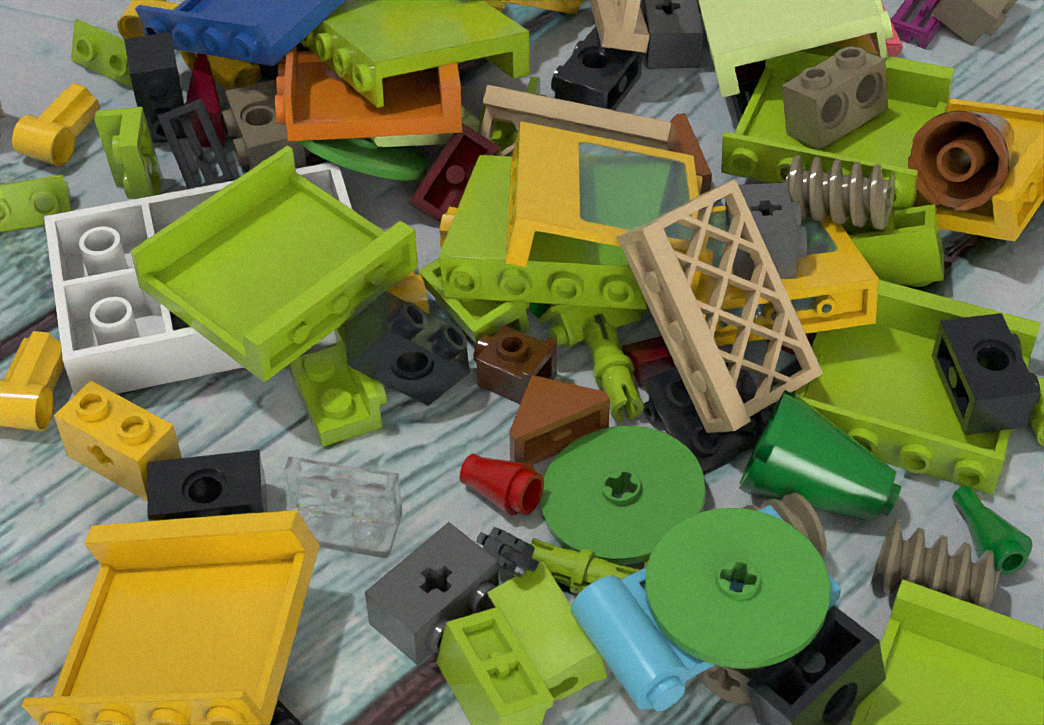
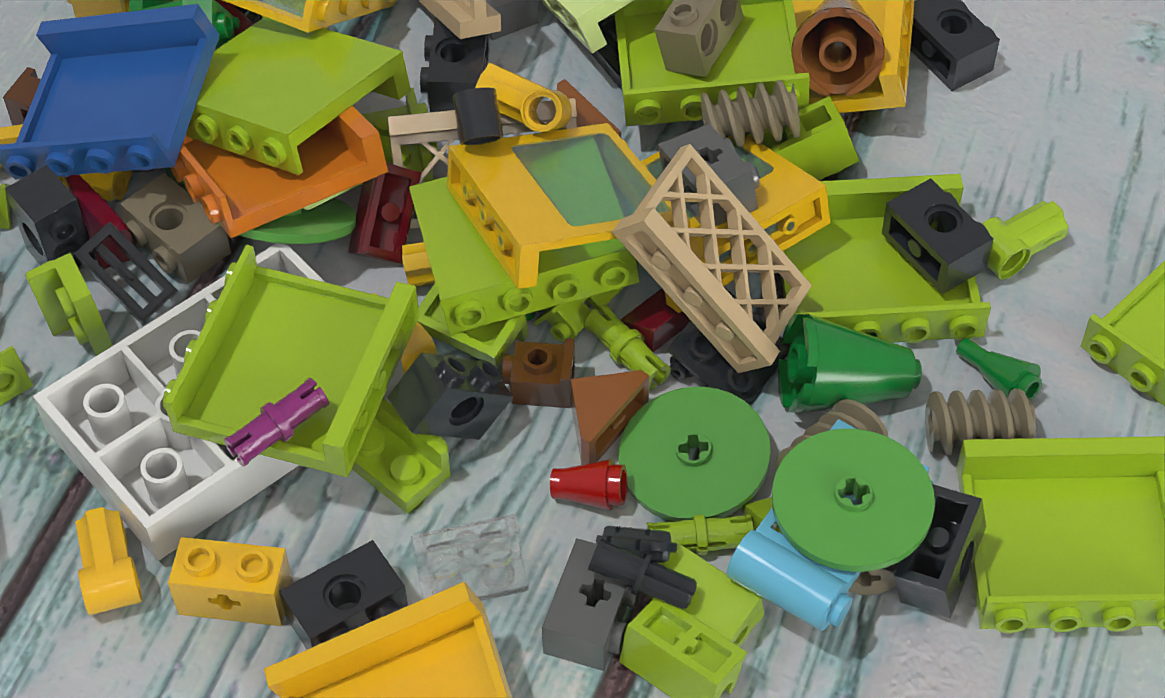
camera: 25 degrees left, 5 degrees up
none -> magenta pin [224,378,329,467]
none -> black piece [453,87,503,145]
none -> yellow piece [475,63,572,132]
none -> black axle [588,538,697,609]

